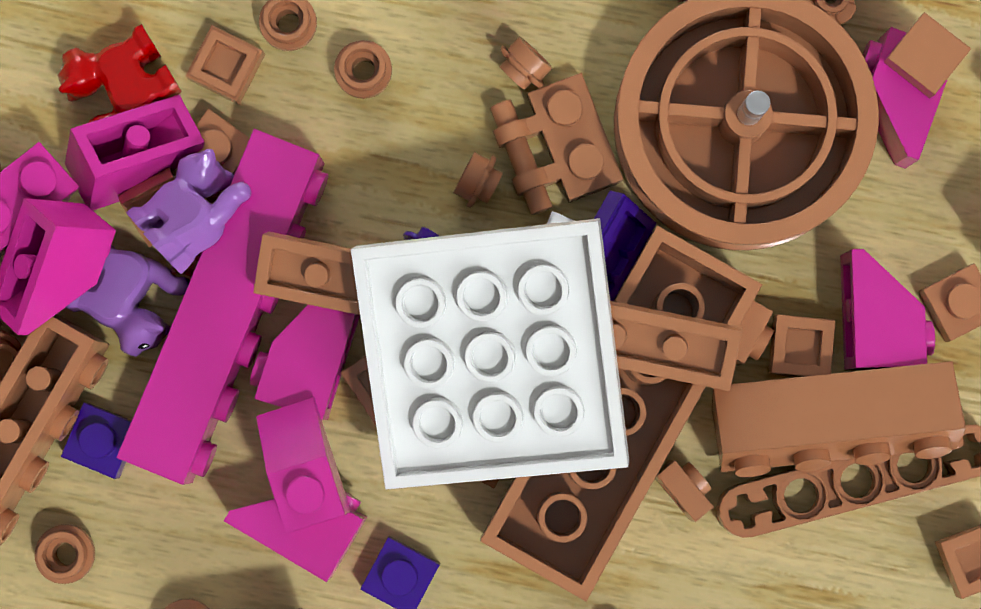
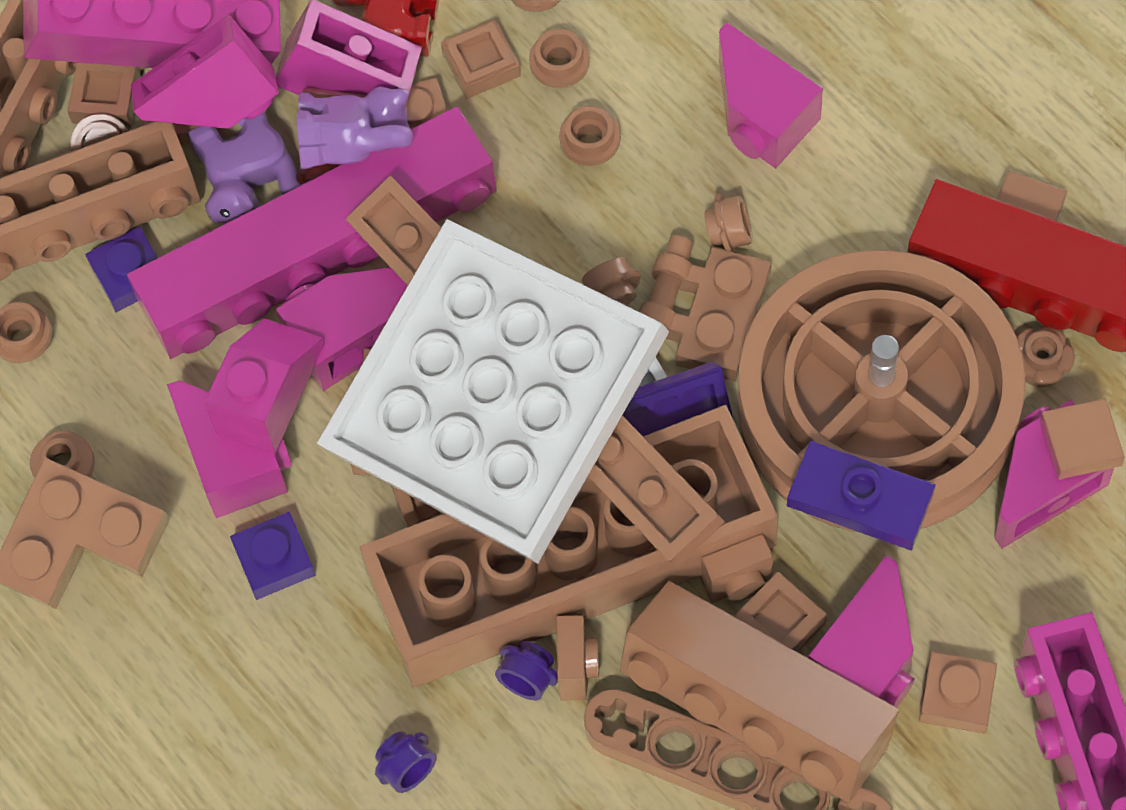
camera: 45 degrees right, 20 degrees down
none -> dark purple plate [495,641,558,700]
none -> dark purple plate [787,441,936,551]

